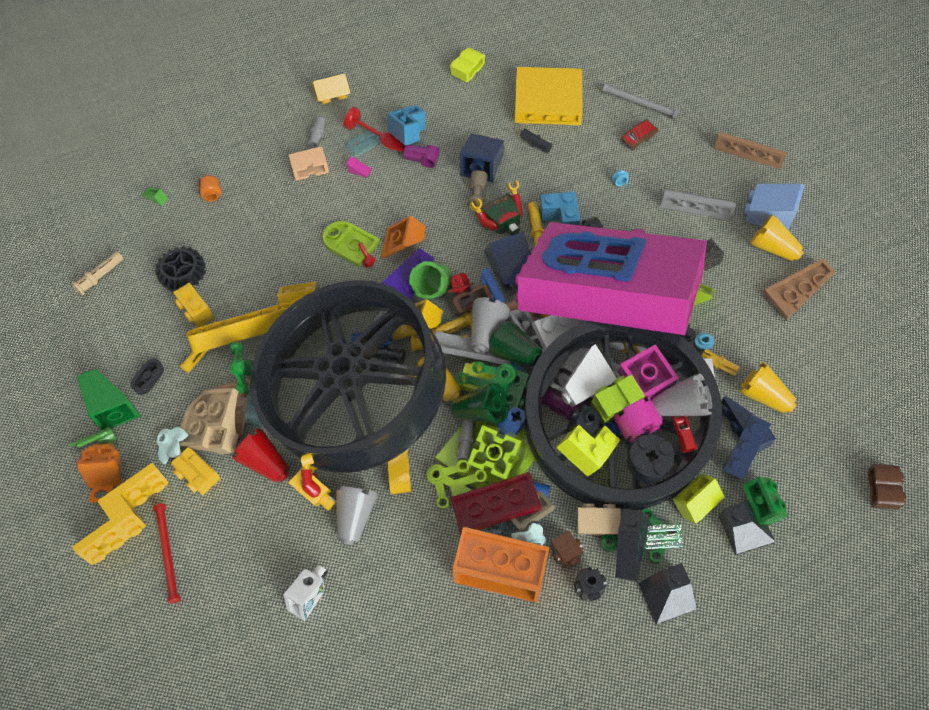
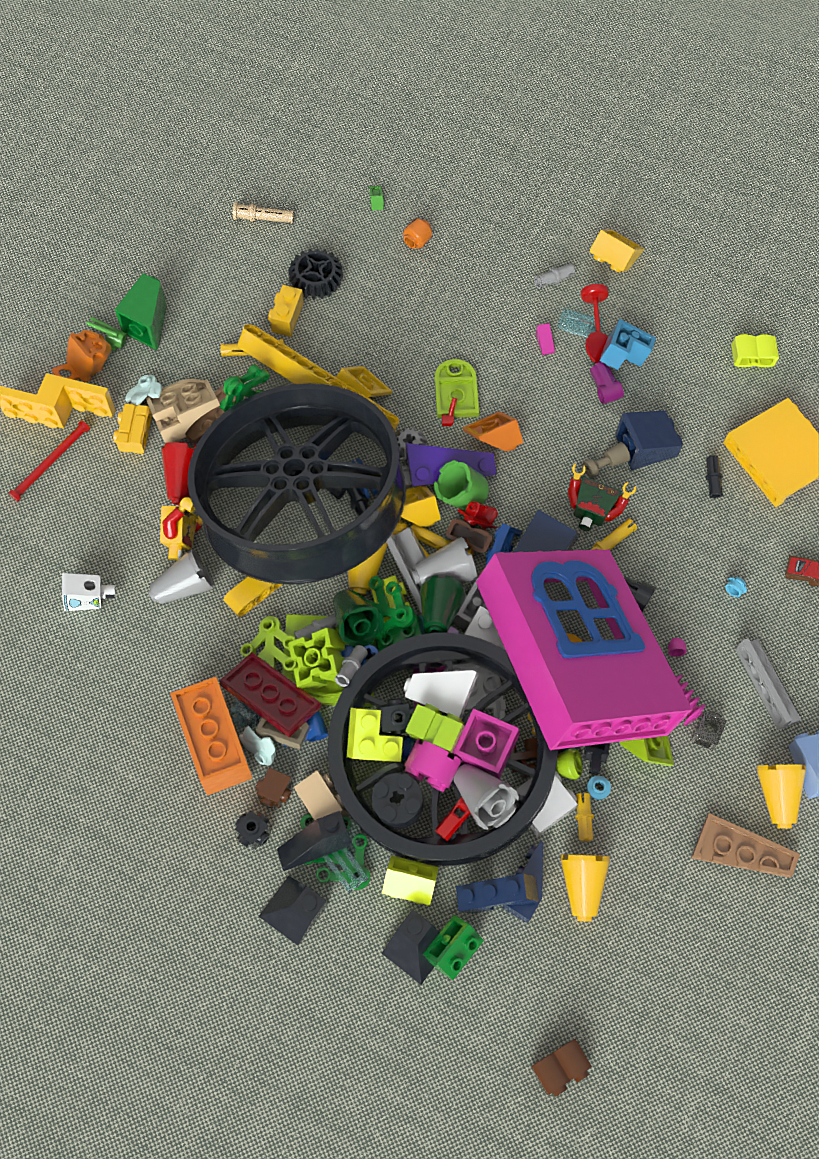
camera: 50 degrees right, 5 degrees up
black plate [131,359,164,395] -> none
light nougat brick [289,146,329,181] -> none
dark azure brick [539,192,581,226] -> none
none -> light grey pin [335,645,368,687]

